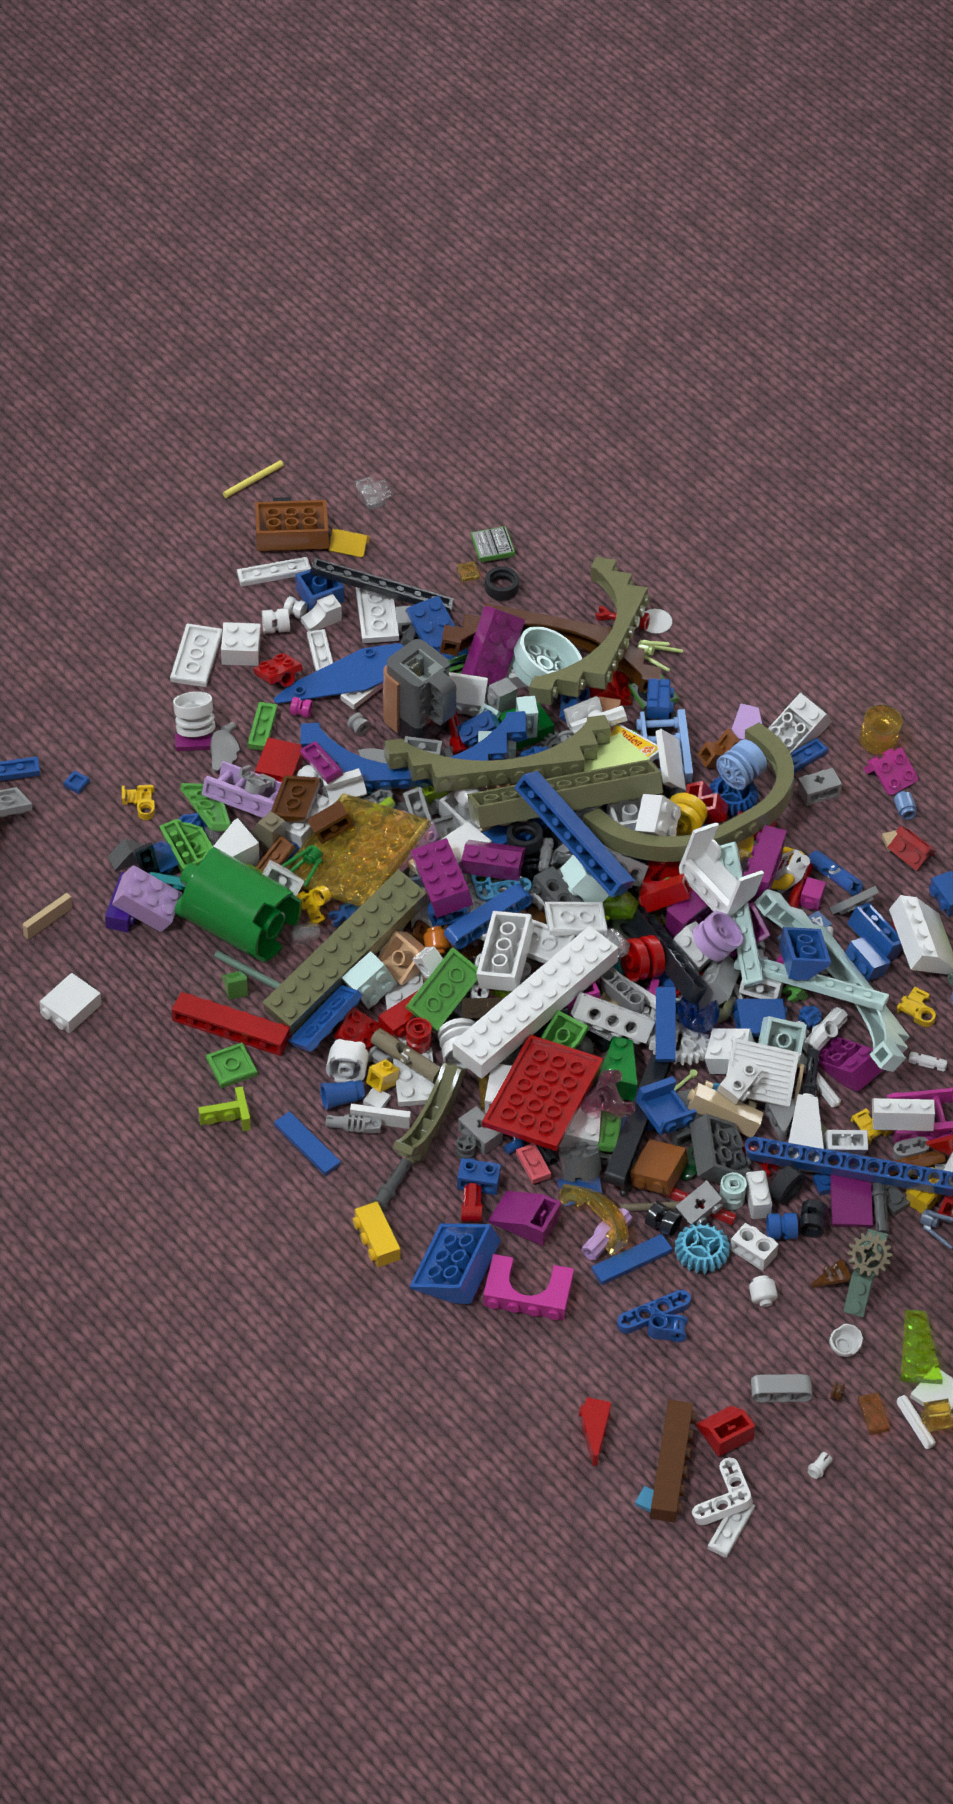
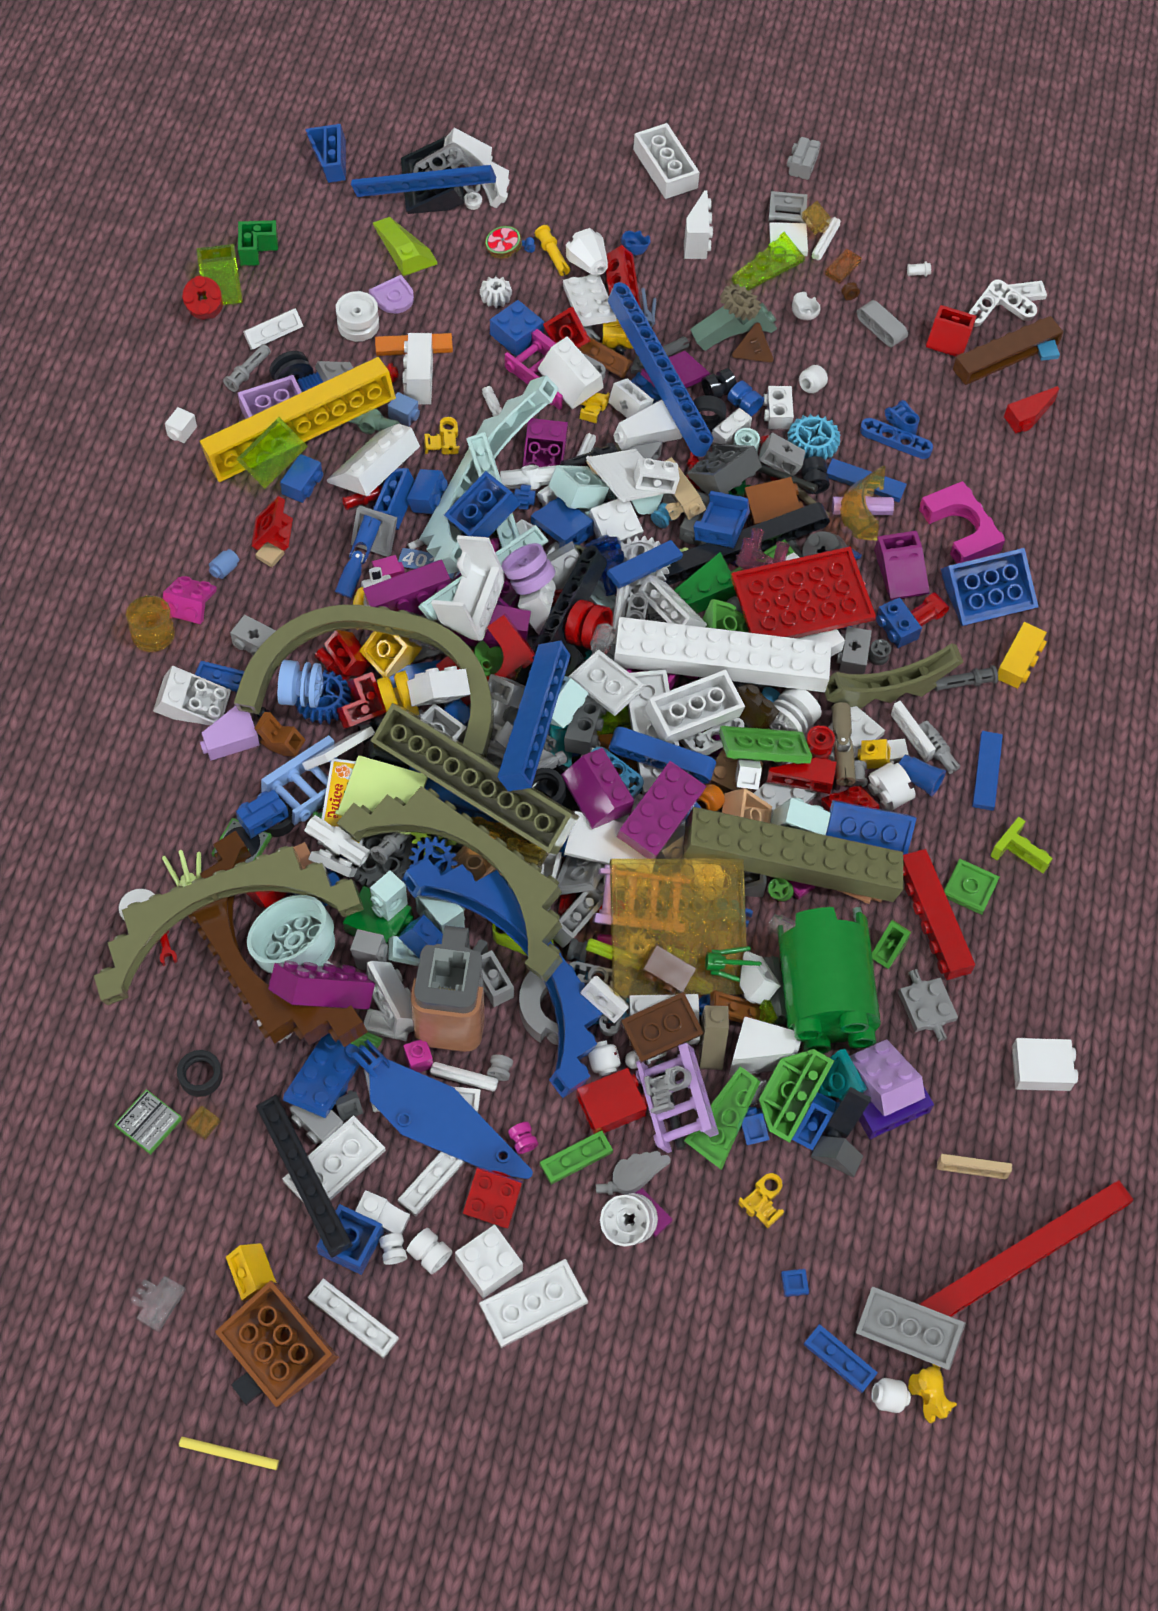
camera: 130 degrees left, 10 degrees up
yellow piece [297,886,331,925] -> none
magenta tile [300,741,343,784] -> none
none -> white axle [430,1062,498,1091]
none -> pearl dark grey bar [757,464,818,493]
none -> light grey plate [898,969,958,1042]

